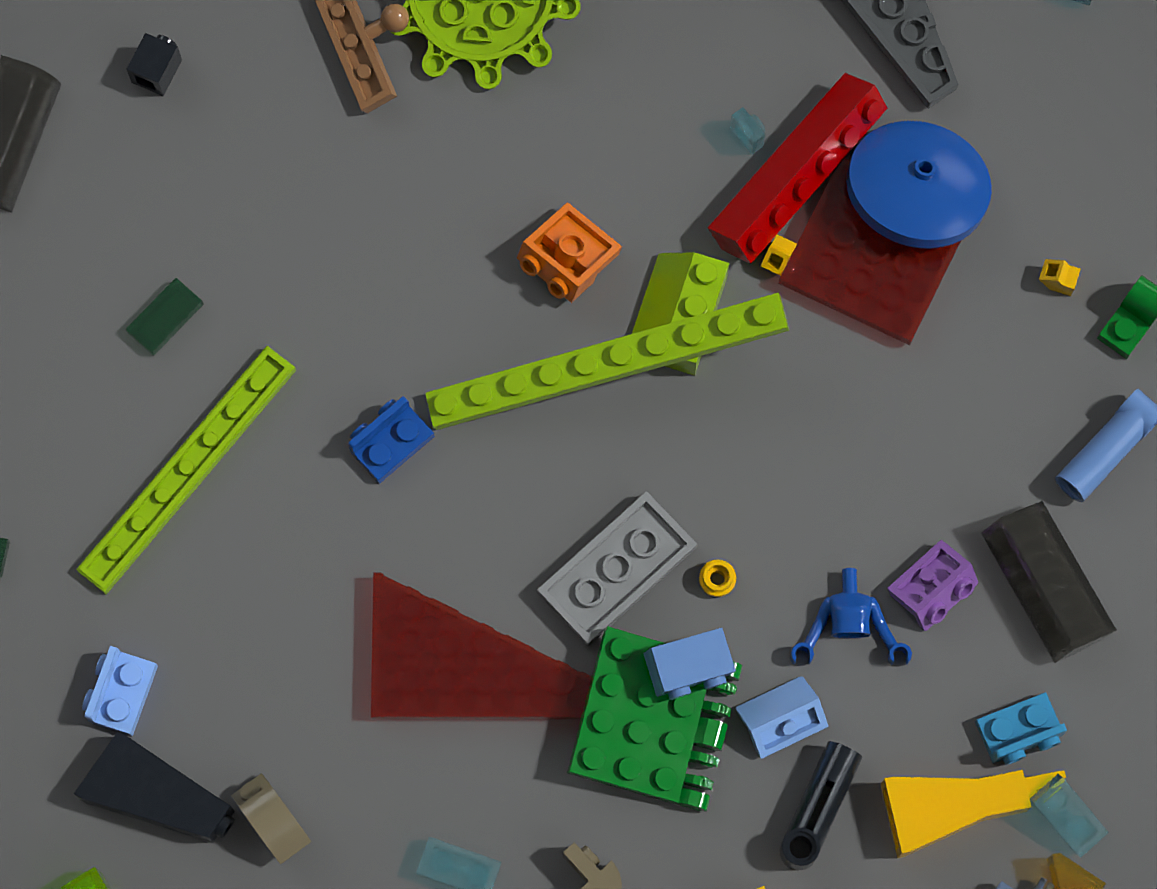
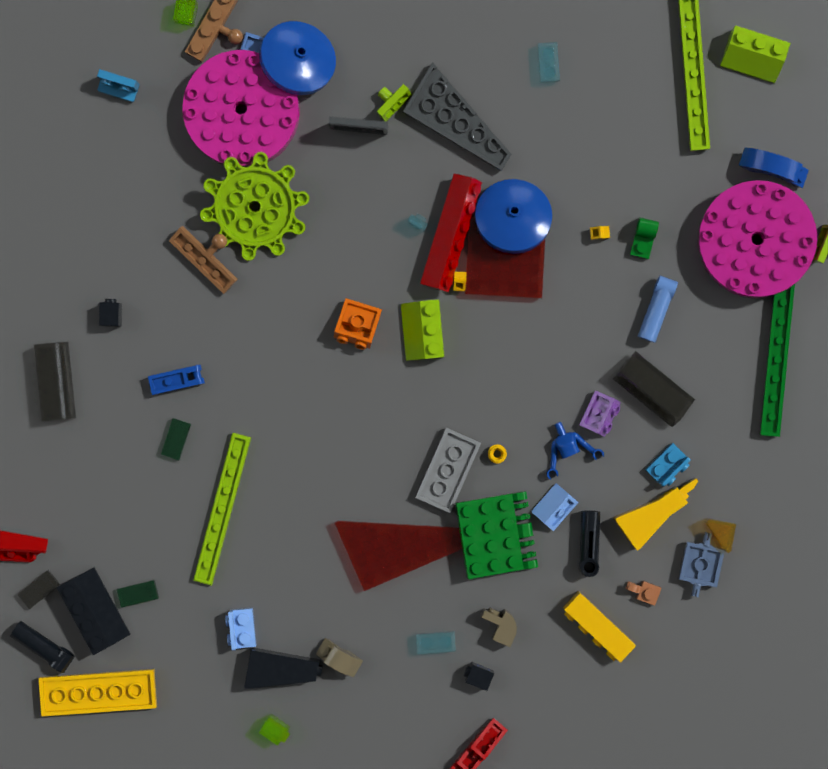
camera: 25 degrees left, 15 degrees up
blue bracket [348,396,435,484] -> none
lime plate [425,292,790,430] -> none
medium blue brick [643,628,736,700] -> none
clear light blue plate [1030,774,1109,858] -> none
none -> blue plate [148,364,205,395]

